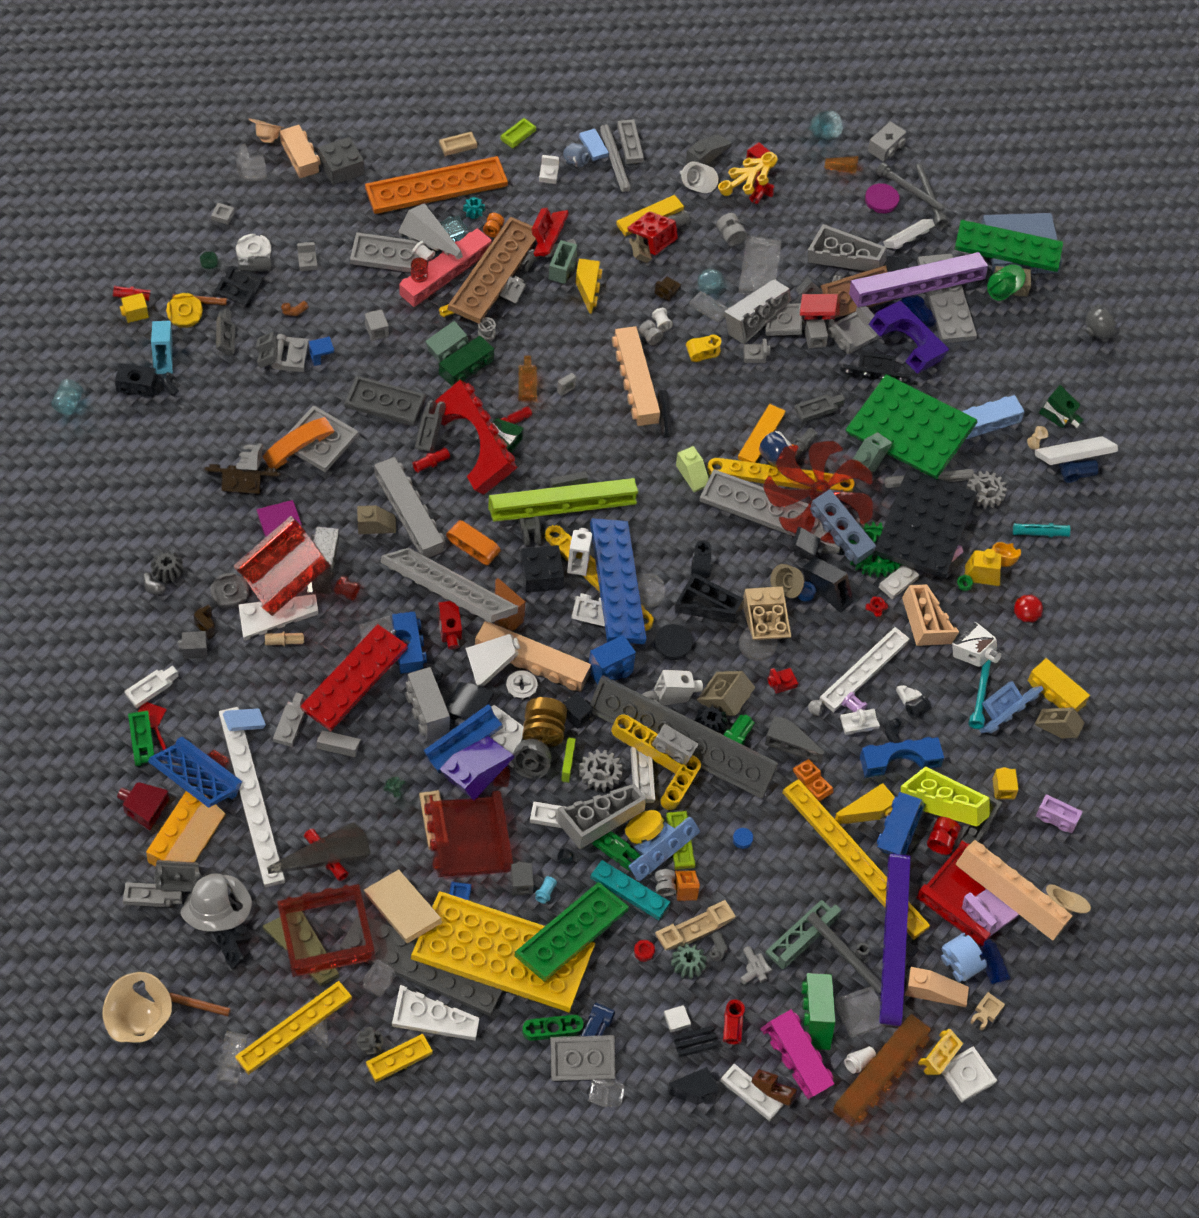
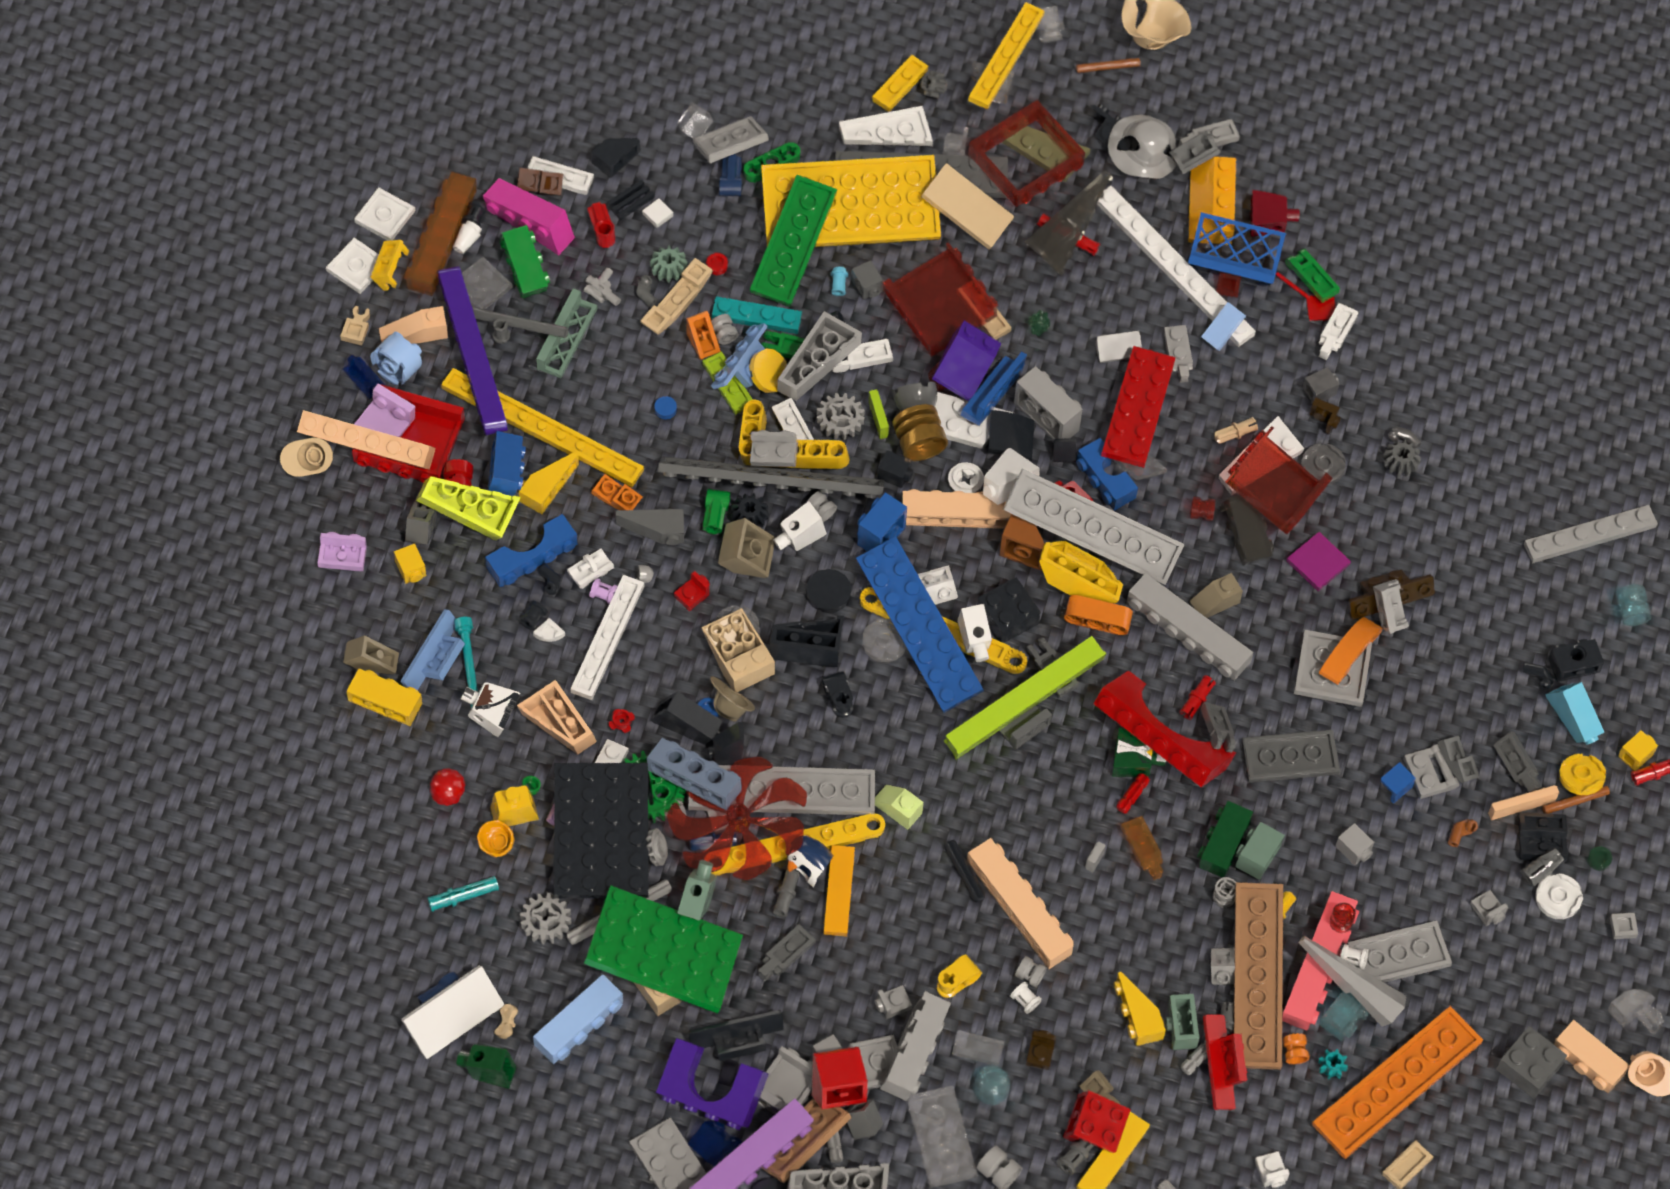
camera: 160 degrees right, 5 degrees up
blue tile [449,881,472,901] -> none
none -> white tile [354,188,415,241]
none -> black bush [462,200,487,227]
none -> light grey gear [646,828,668,866]
none -> yellow wedge [1039,541,1123,603]
none -> light nougat tile [1488,785,1559,820]
none -> light grey plate [1524,505,1658,563]

